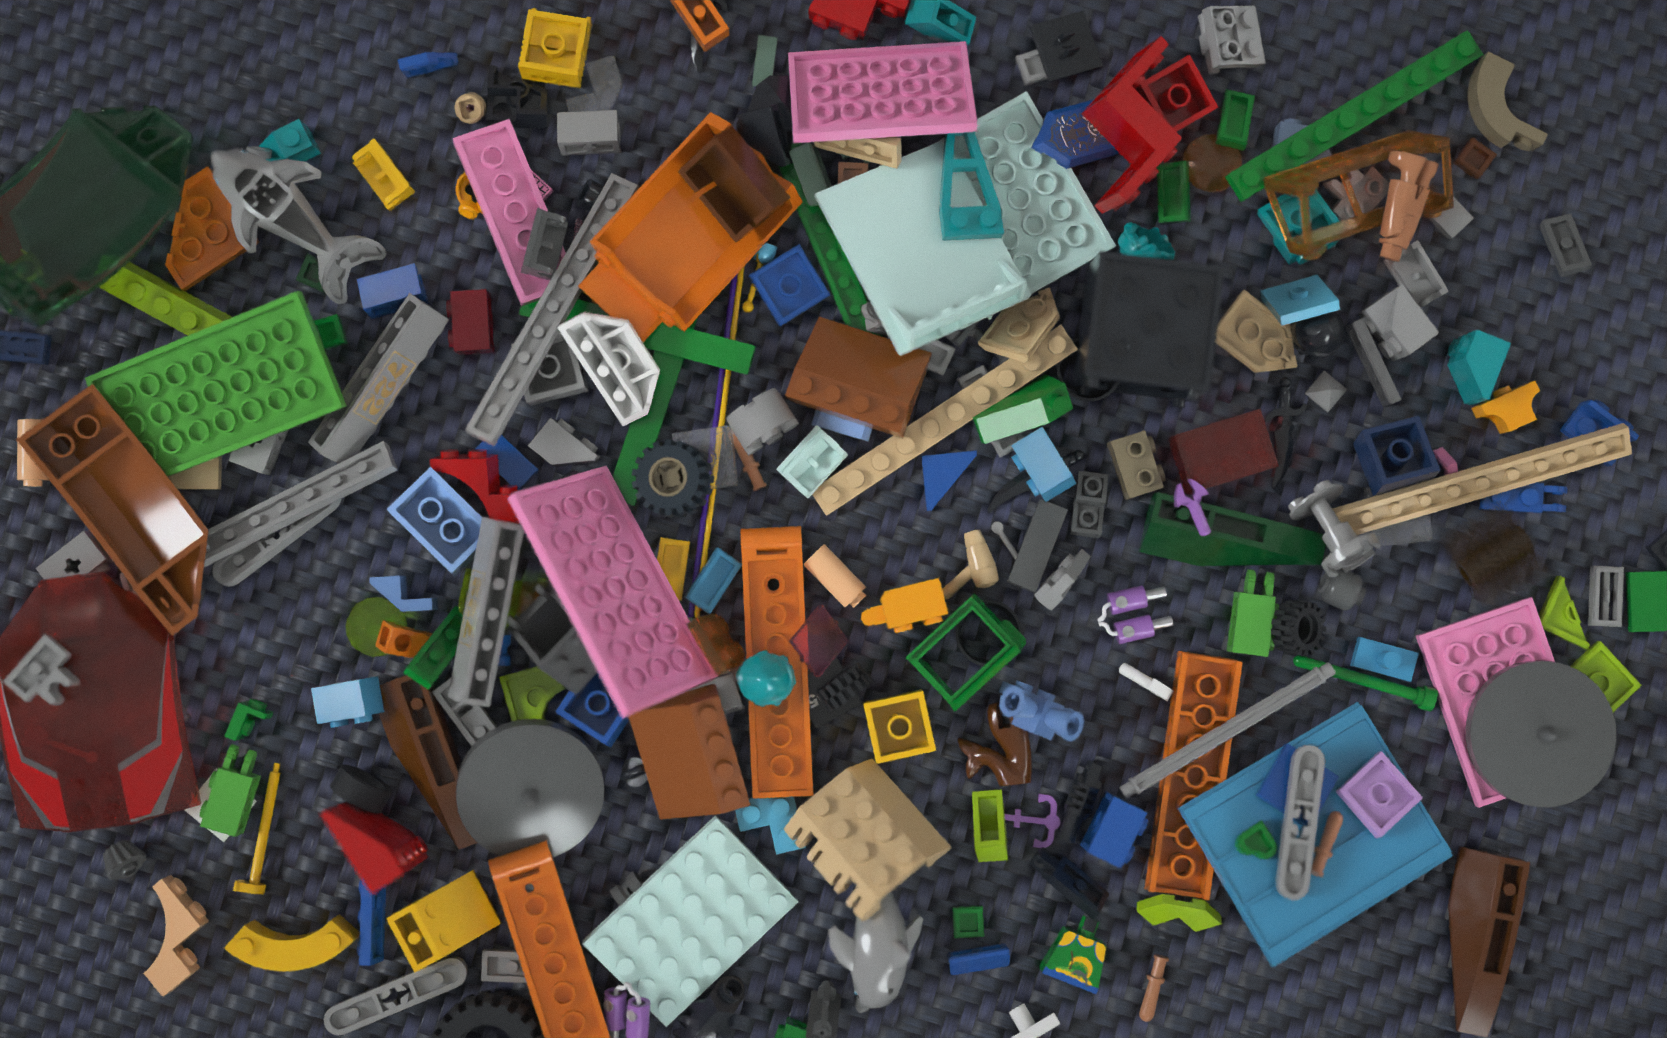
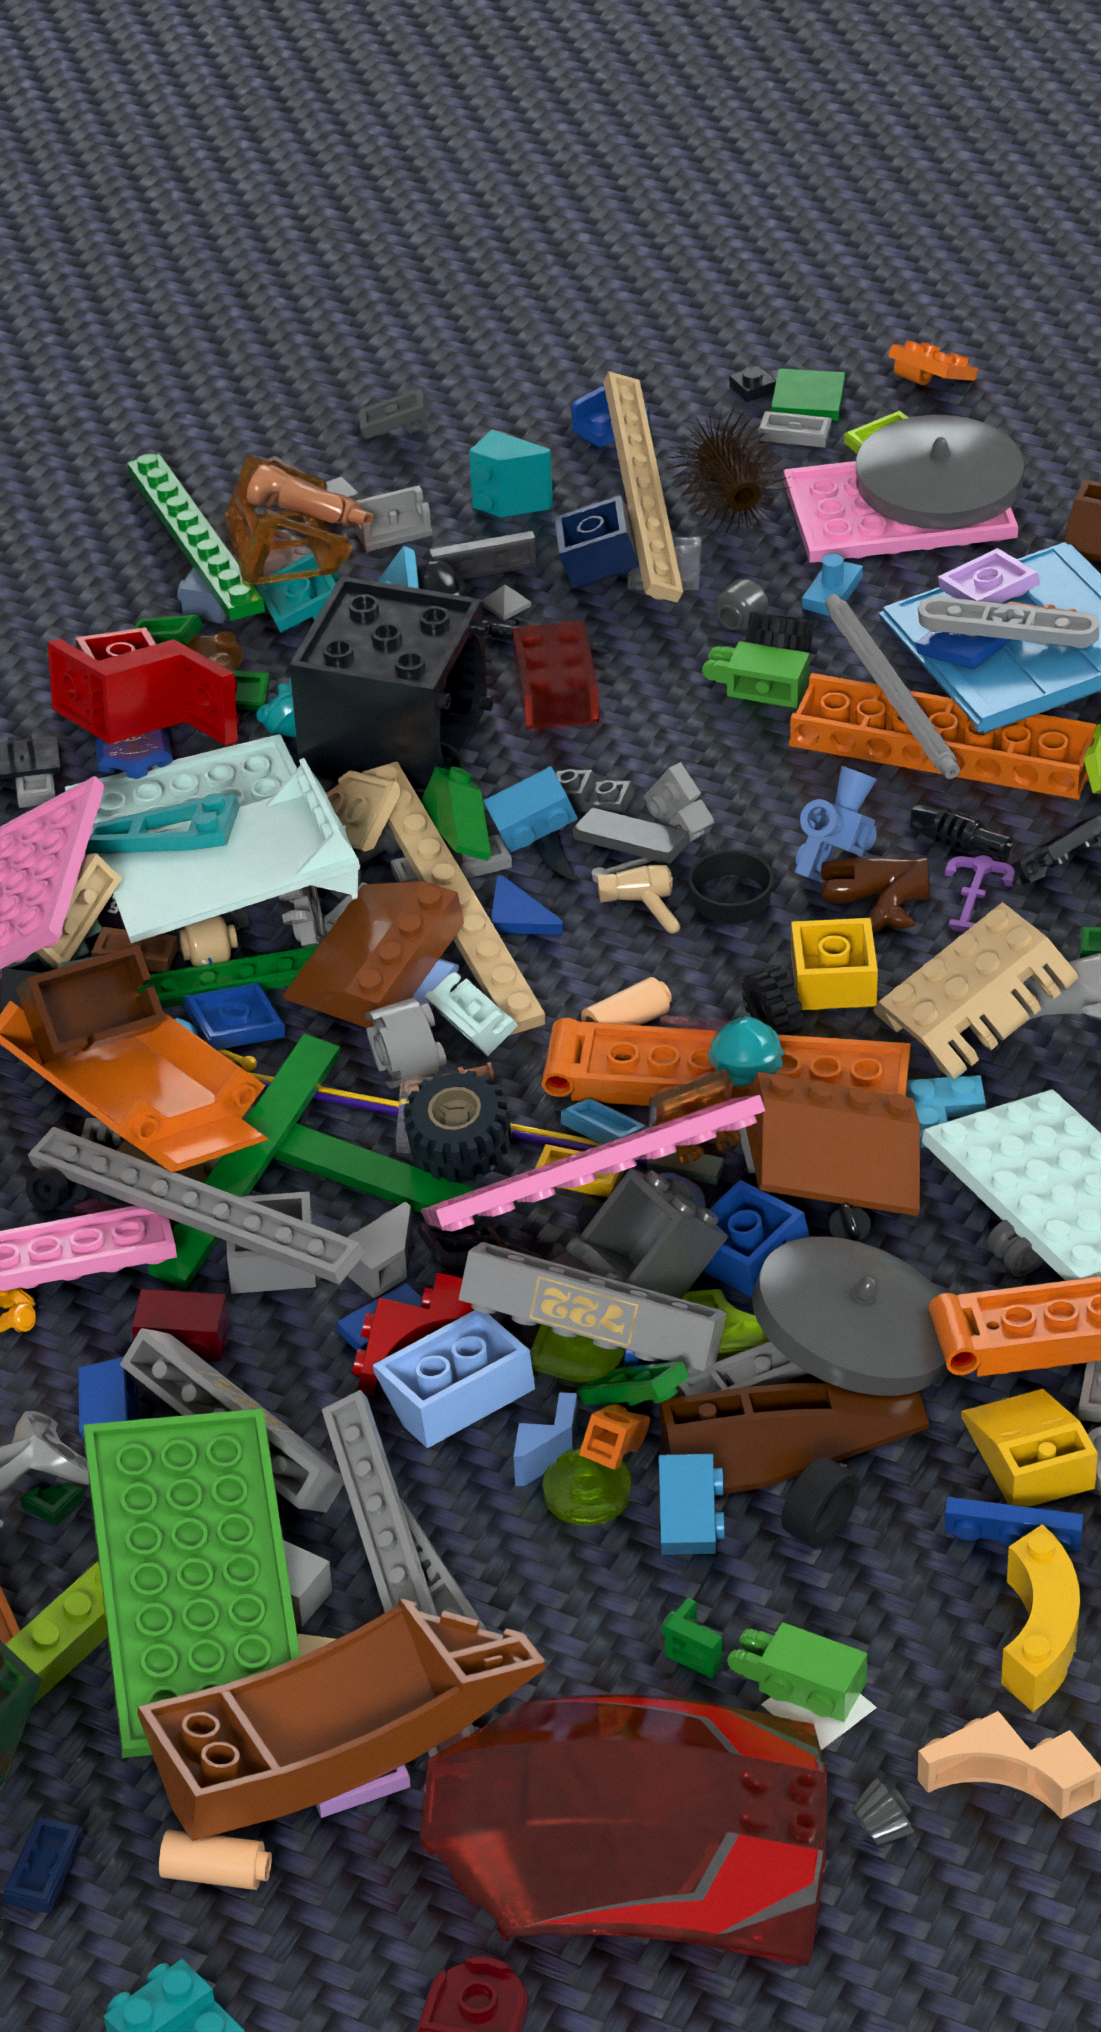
camera: 75 degrees left, 45 degrees down
light grey plate [3,635,80,705] -> none
light grey brick [36,531,114,598] -> none
yellow piece [233,763,281,894] -> none
red slope [320,801,428,894] -> none
dark grey hinge [521,208,568,280] -> none
white wedge [557,312,660,426] -> none
light orange hinge [860,578,948,633] -> none
green piece [906,593,1026,712] -> none
lime slope [972,789,1008,862] -> none
blue brick [1080,791,1148,868] -> none
medium lavender piece [1097,585,1173,644] -> none
dark tan brick [1107,430,1166,500] -> none
white bar [1119,663,1174,701] -> none
dark green wedge [1138,492,1326,566] -> none
medium lavender bar [1174,479,1211,536] -> none
light grey plate [1198,6,1266,75] -> none
green tile [1235,820,1277,860] -> none
light grey piece [1288,480,1381,577] -> none
green piece [1293,655,1438,712] -> none
light grey slope [1358,284,1439,361] -> none
dark tan arch [1468,51,1548,151] -> none
light orange brick [1471,381,1540,434] -> none
blue hinge [1479,483,1567,513] -> none
lime tile [1539,576,1590,649] -> none

